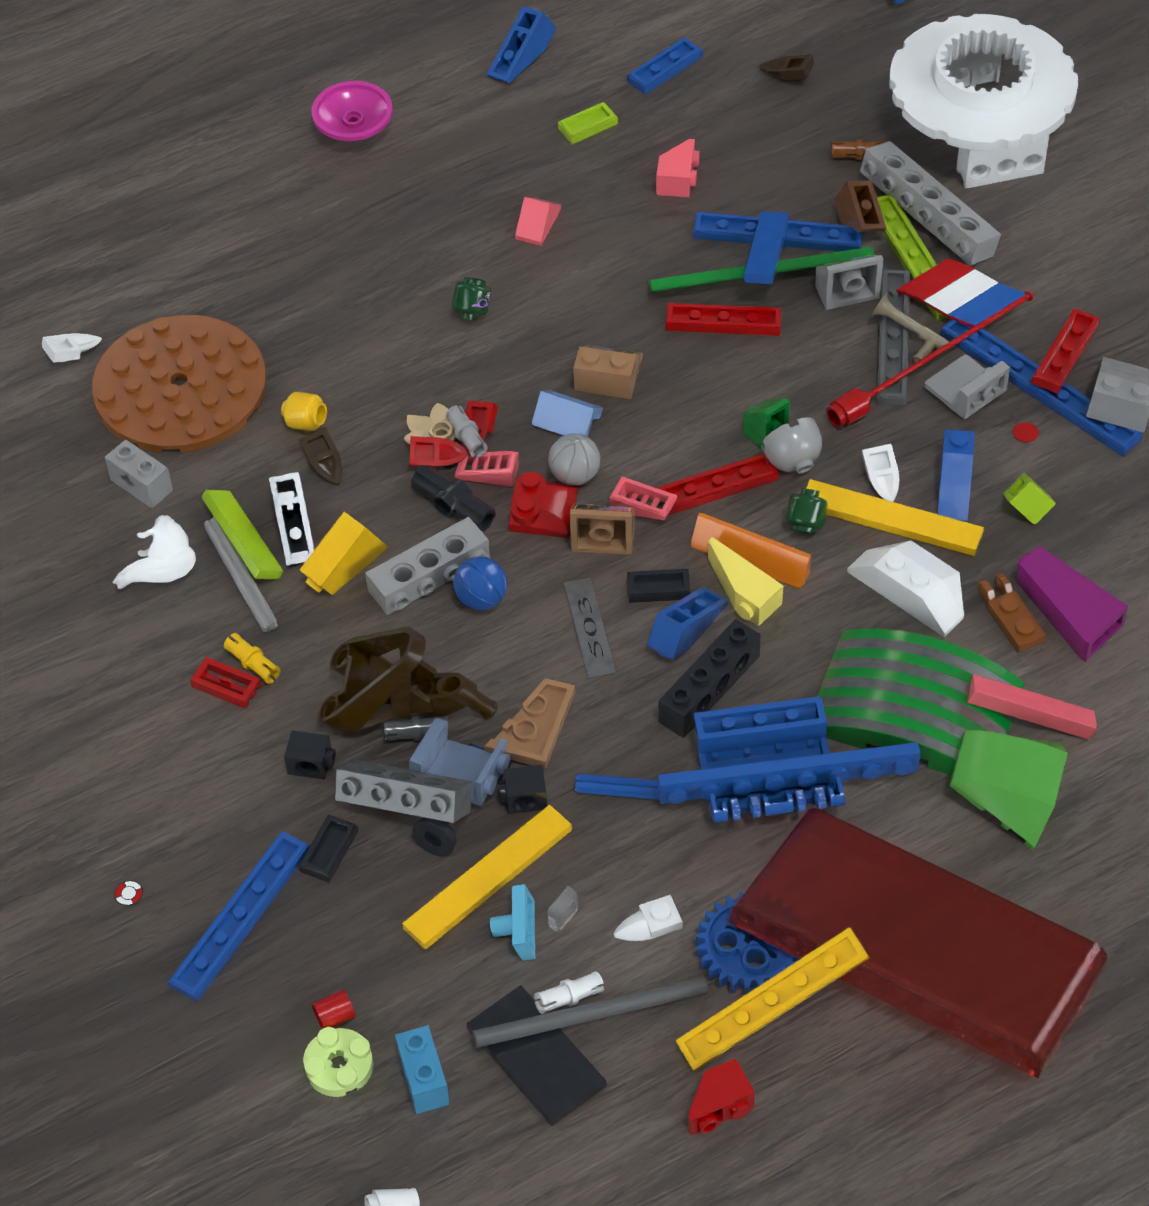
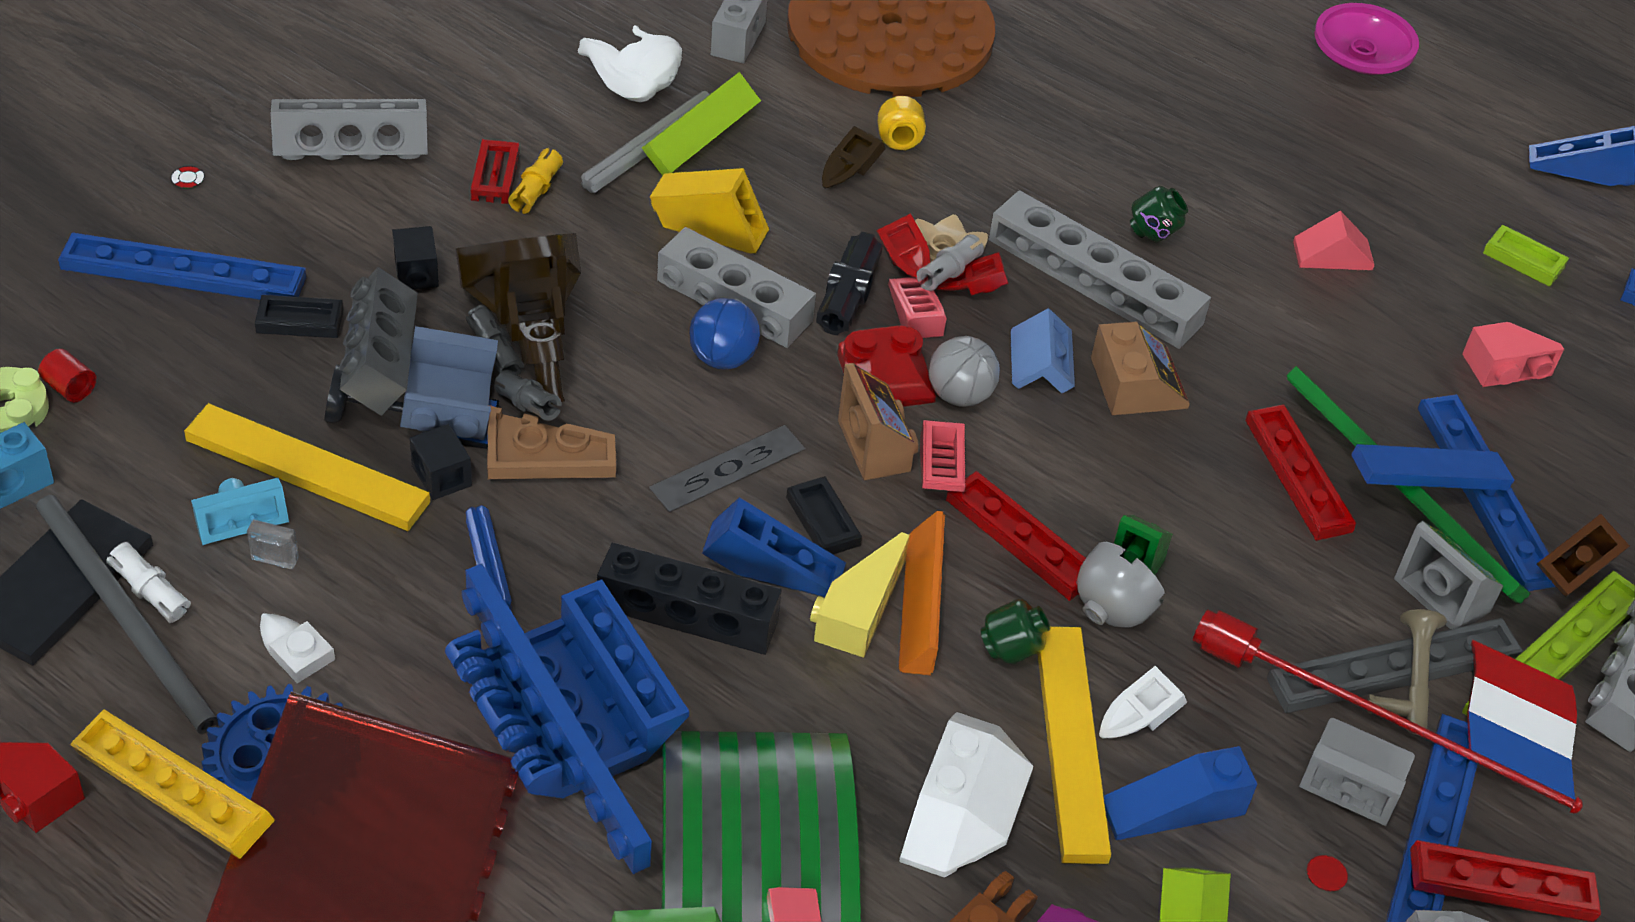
camera: 60 degrees right, 5 degrees down
slope [269,472,314,566] -> none
none -> light grey brick [271,99,428,160]
none -> dark grey pin [495,370,562,421]
none -> light grey brick [989,190,1211,349]

